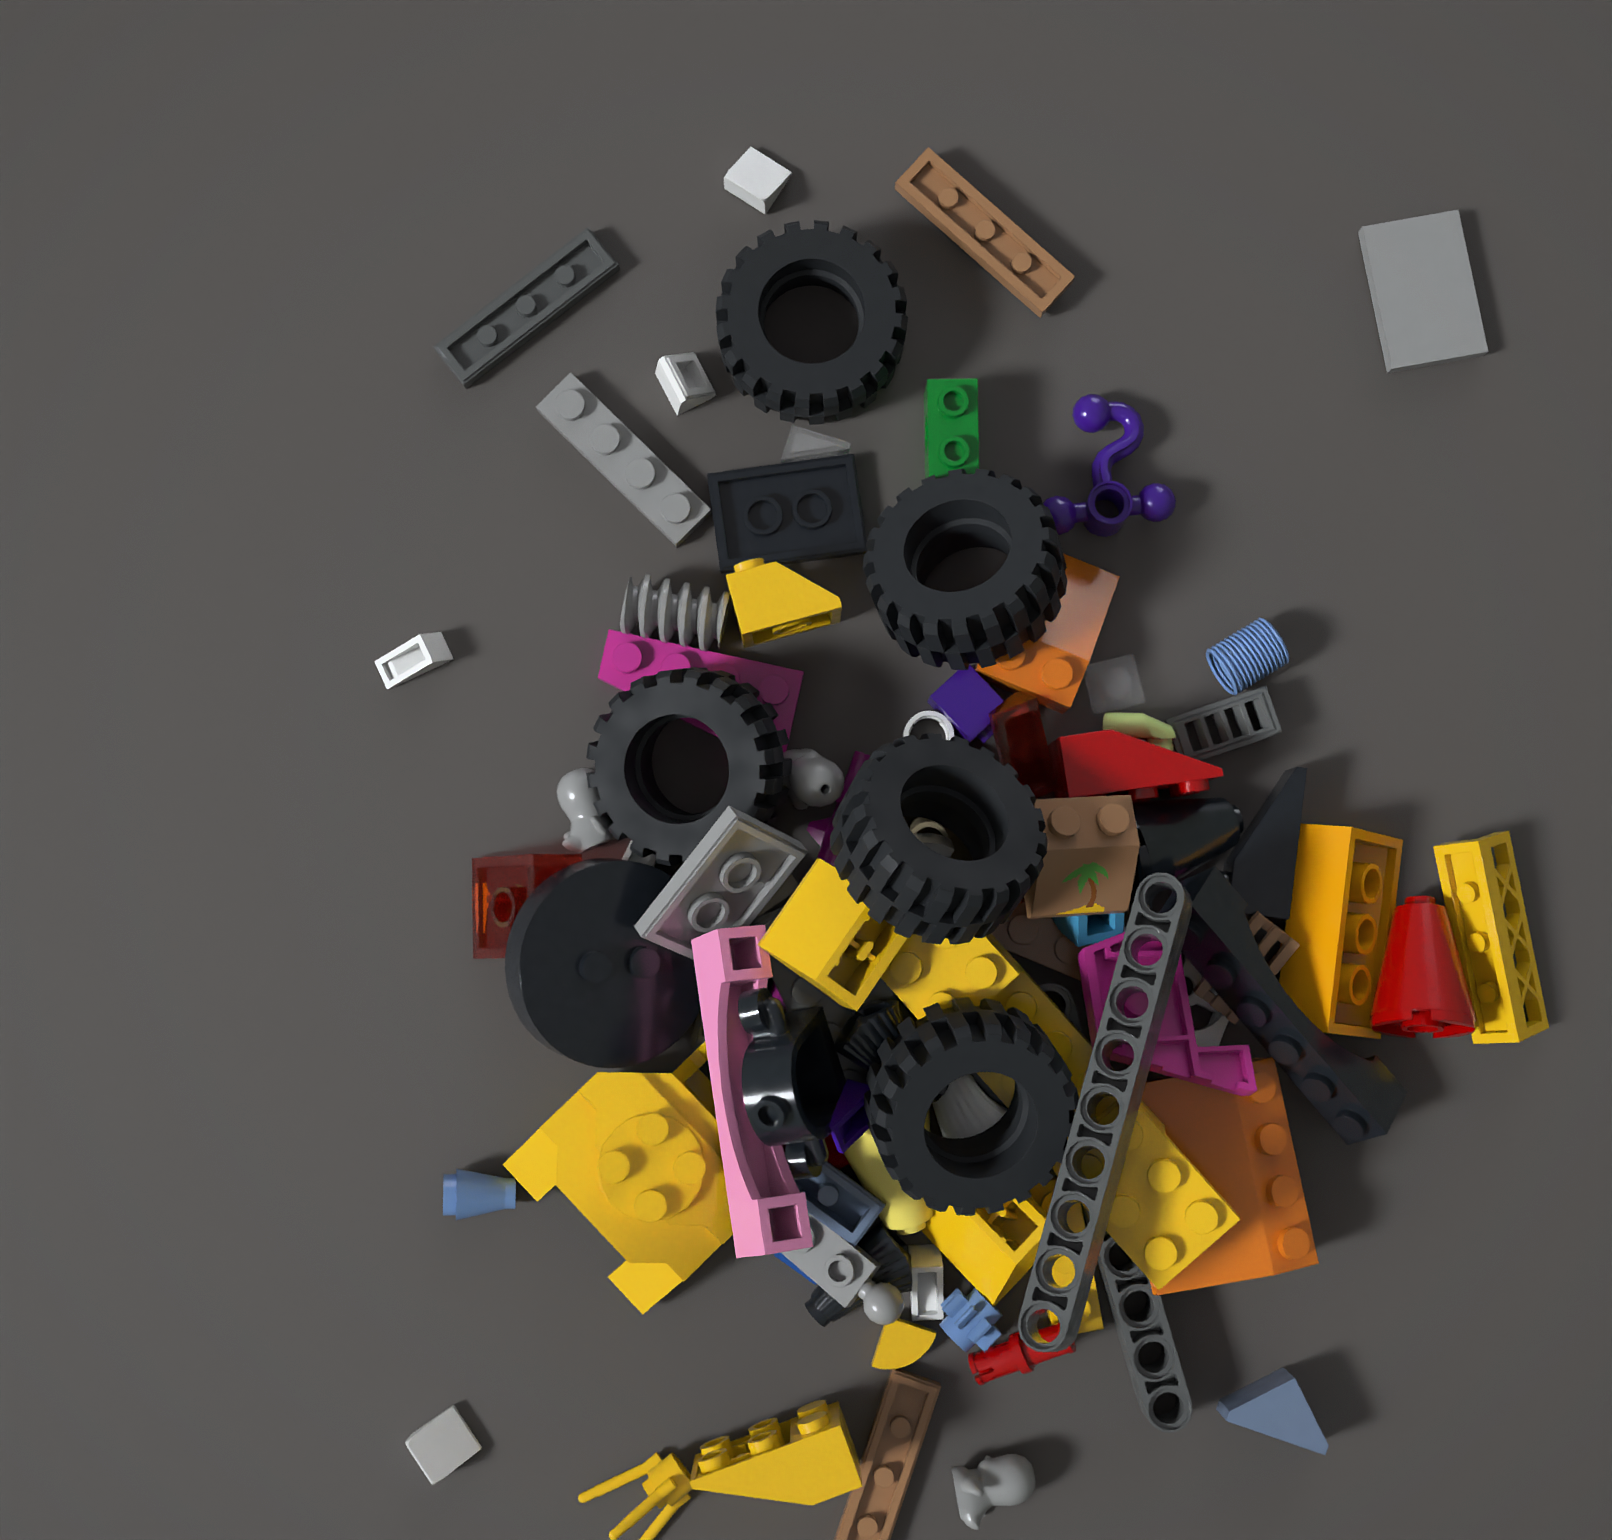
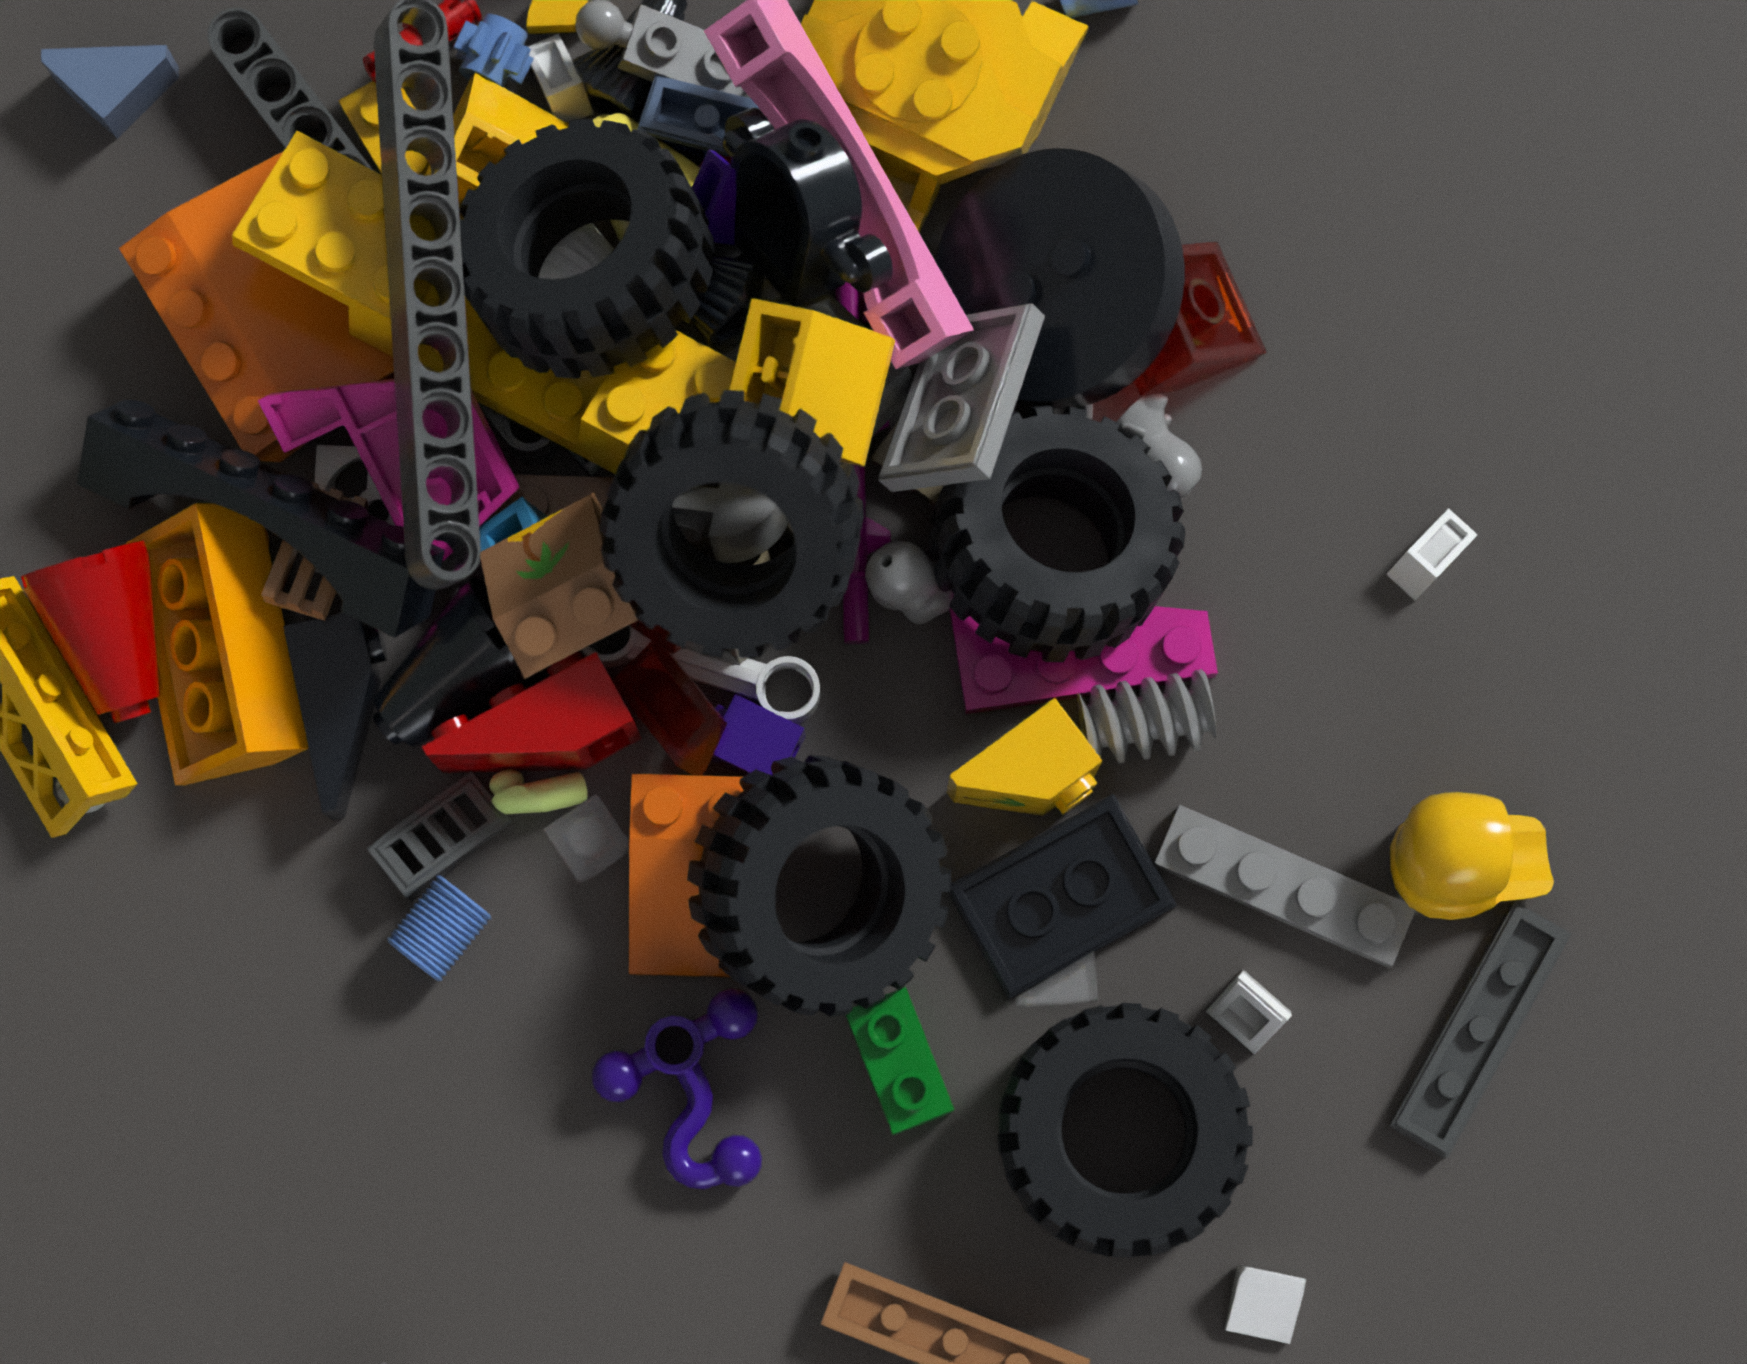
camera: 160 degrees right, 5 degrees down
none -> yellow piece [1390,792,1554,920]

